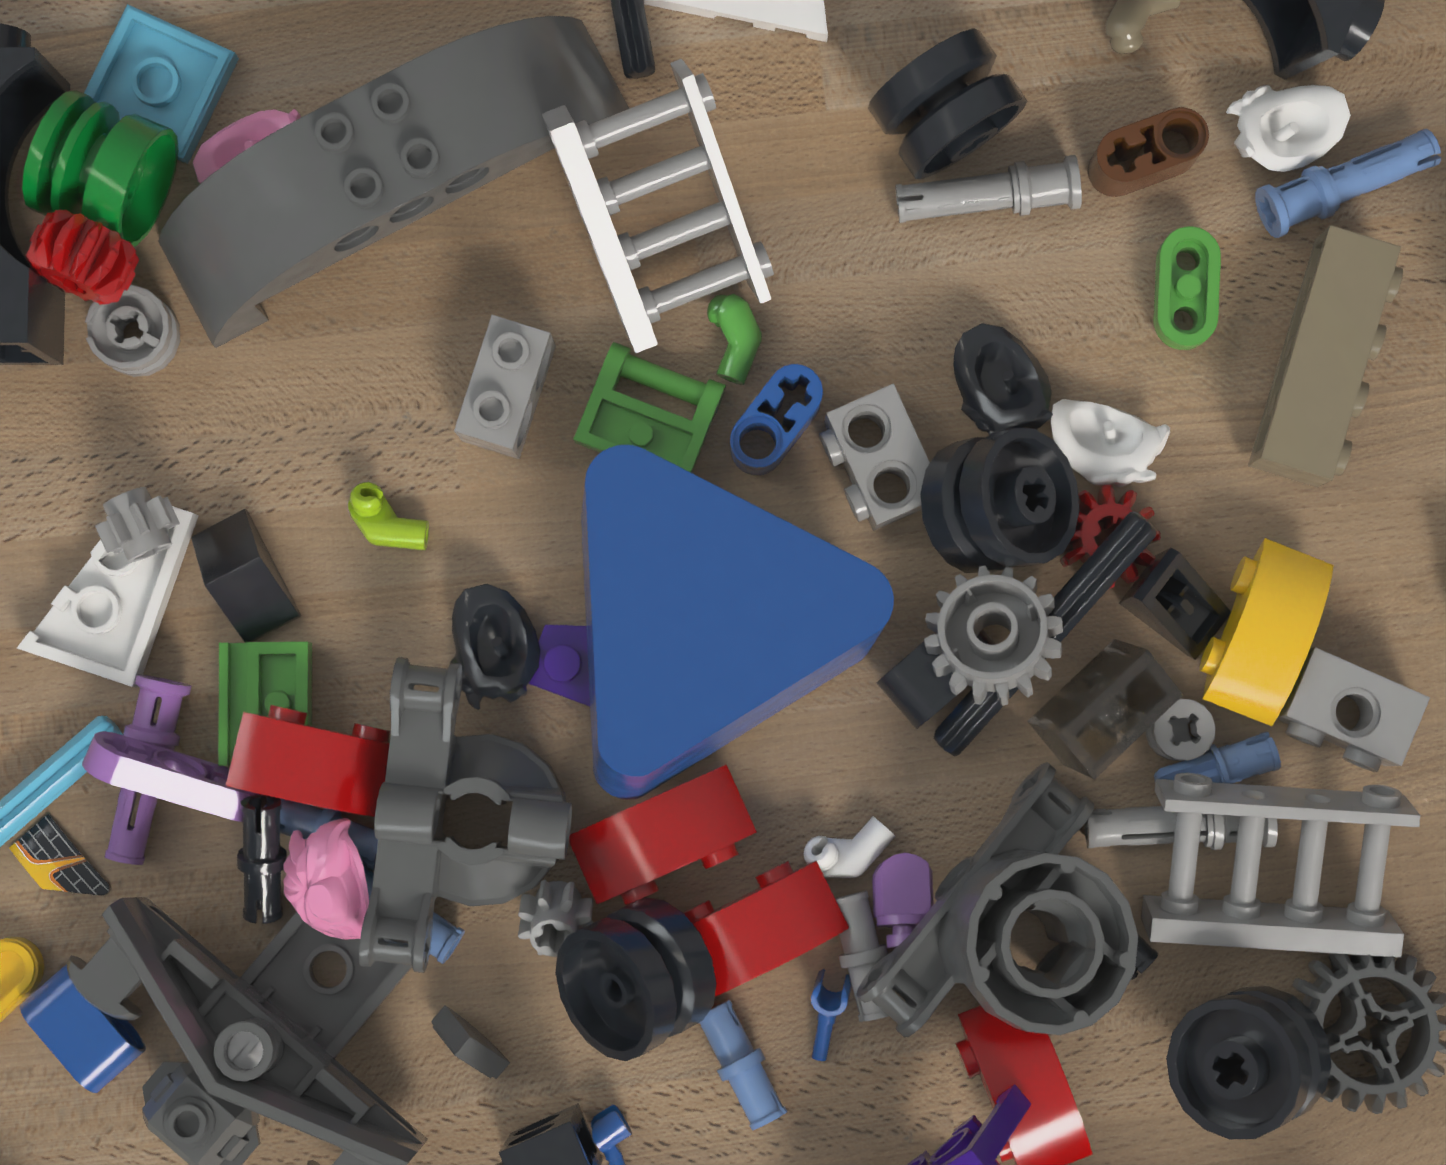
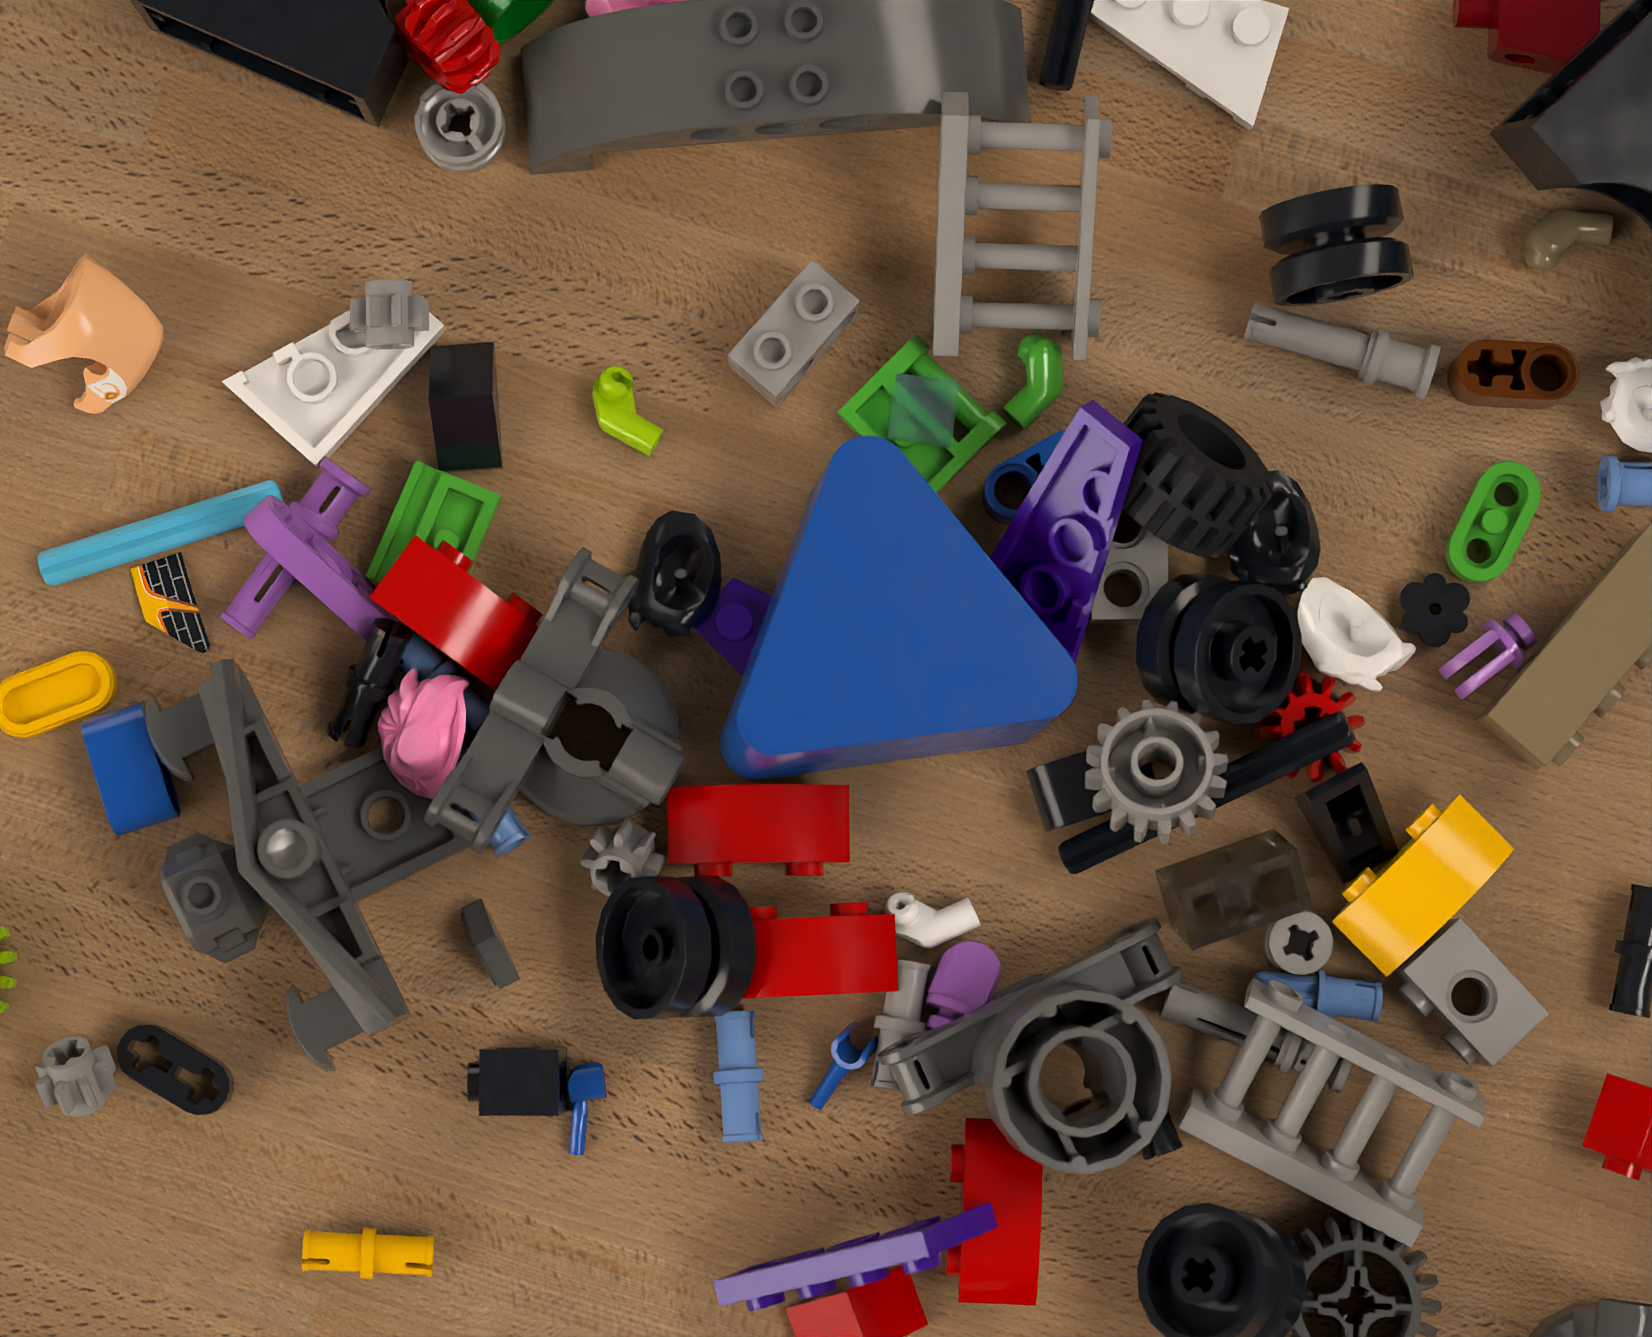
camera: 20 degrees right, 0 degrees up
none -> clear light blue tile [888,373,959,447]
none -> dark purple wing [989,400,1143,664]
none -> black tyre [1122,393,1274,558]
none -> black plant [1399,573,1470,647]
none -> medium lavender arm [1438,613,1537,700]

